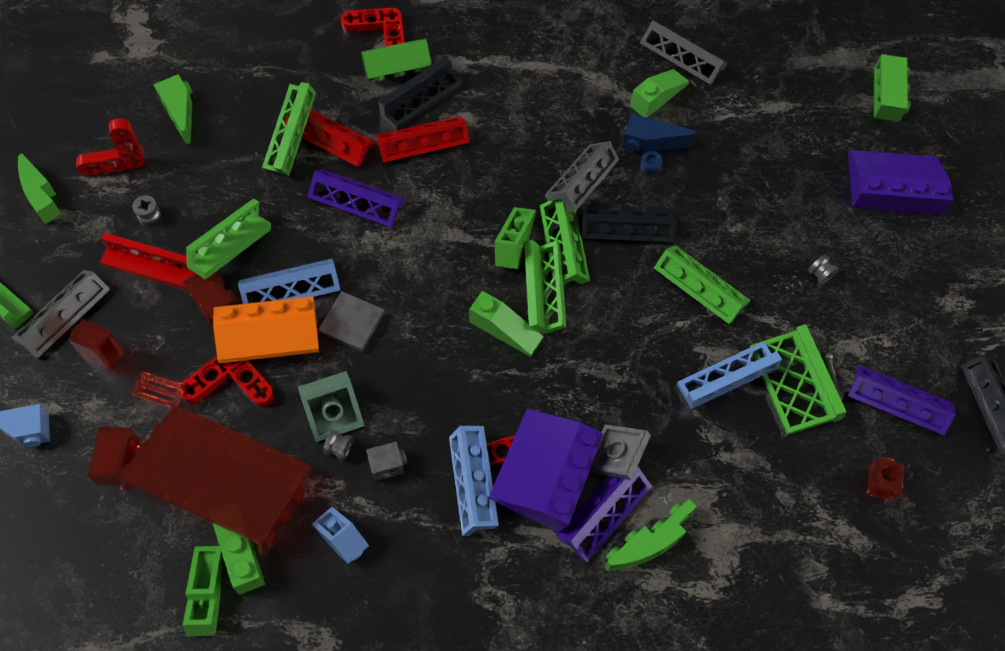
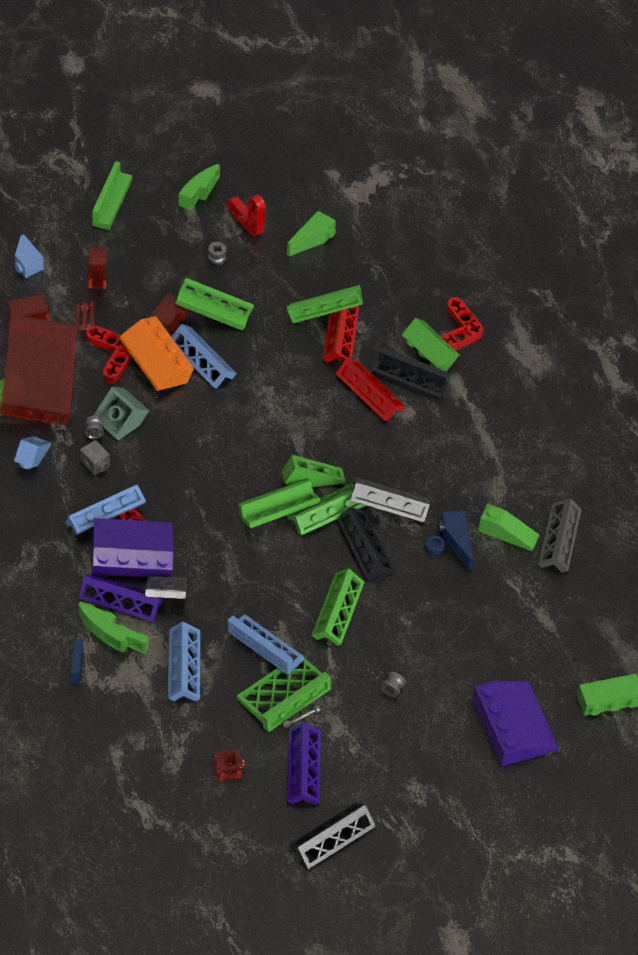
camera: 65 degrees right, 10 degrees down
dark grey fence [11,270,110,359] -> none
red fence [100,233,198,292] -> none
dark purple fence [308,170,405,227] -> none
flat silver tile [318,291,385,352] -> none
bright green slope [469,291,543,357] -> none
none -> dark blue tile [71,638,84,684]
none -> medium blue fence [168,621,200,701]

